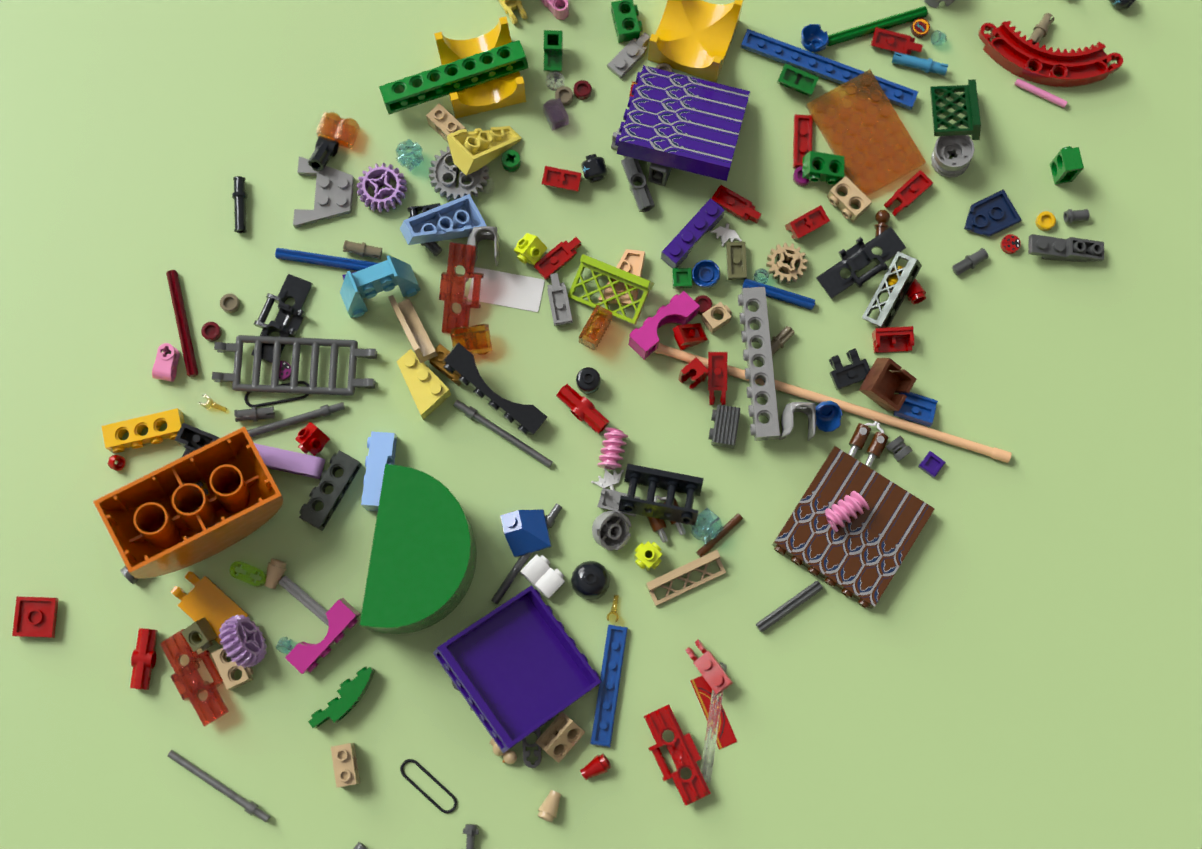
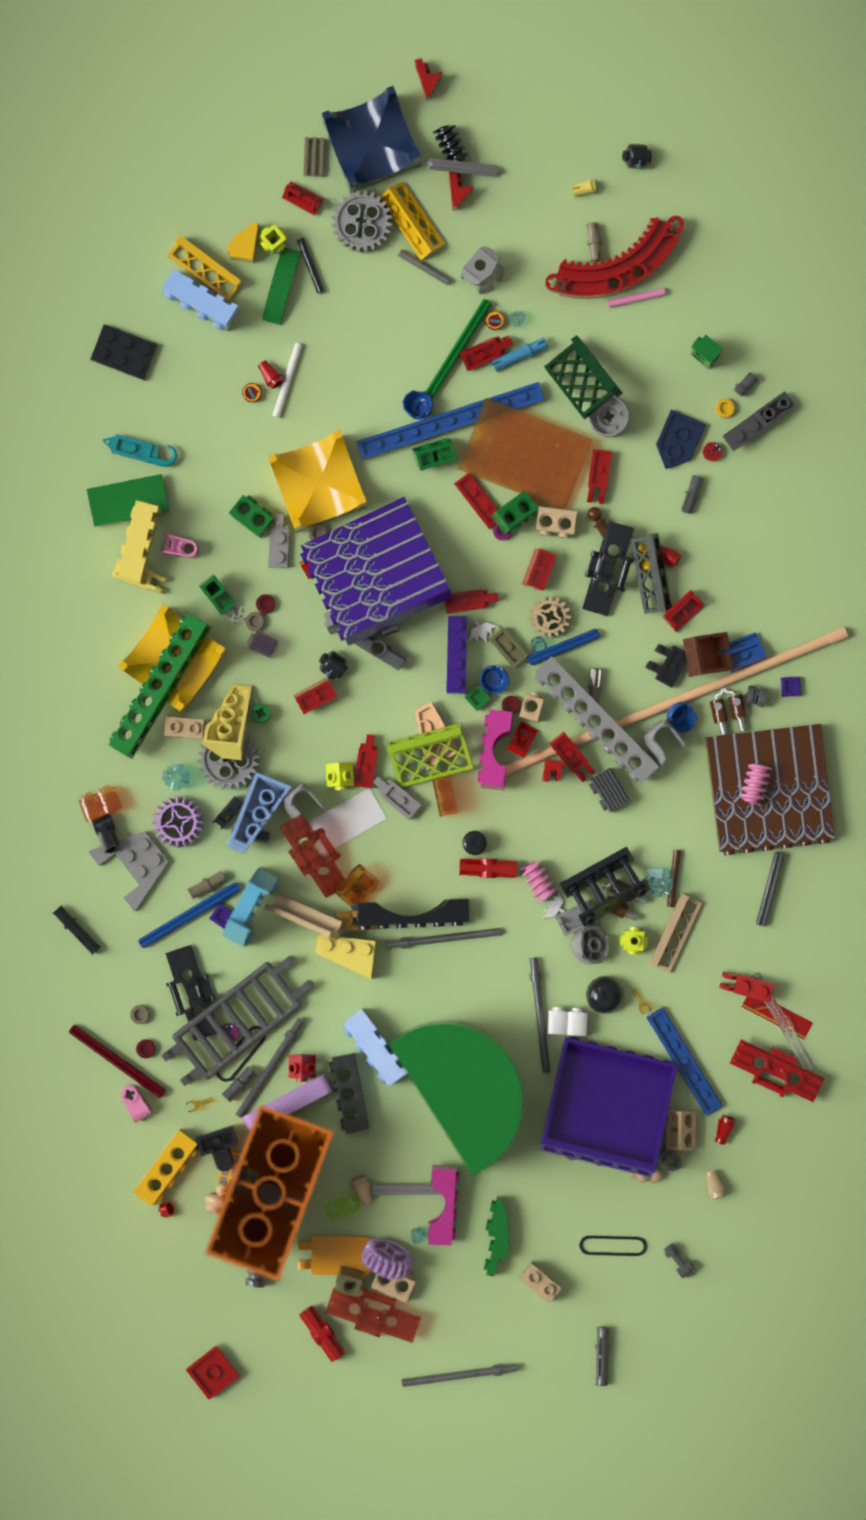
camera: 40 degrees left, 10 degrees up
blue slope [500,509,552,557] -> none

